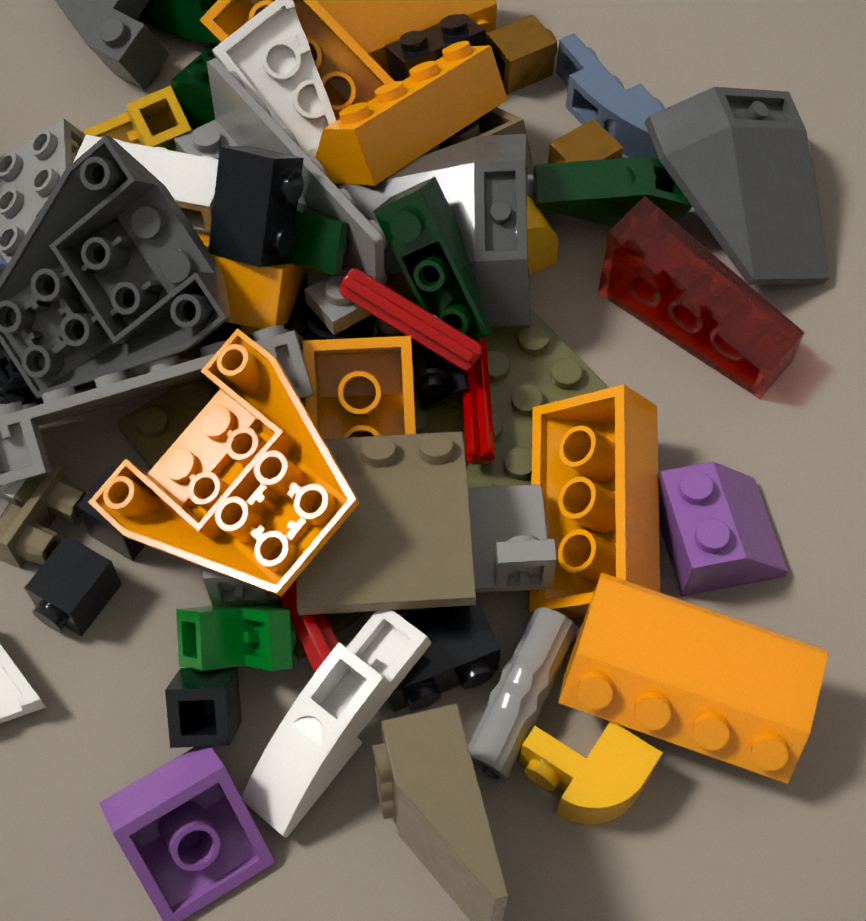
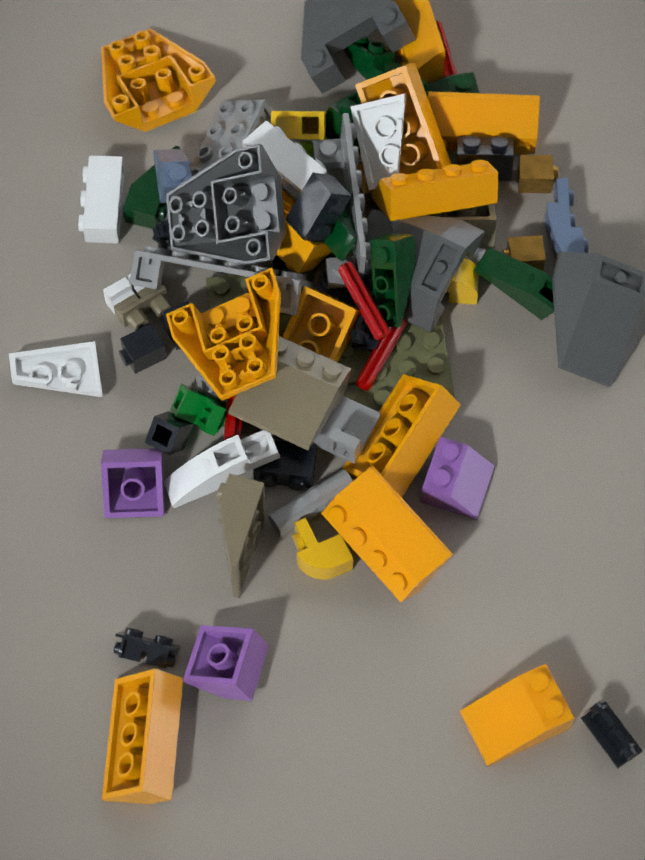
camera: 30 degrees right, 5 degrees up
clear red wedge [598,196,805,399] -> none

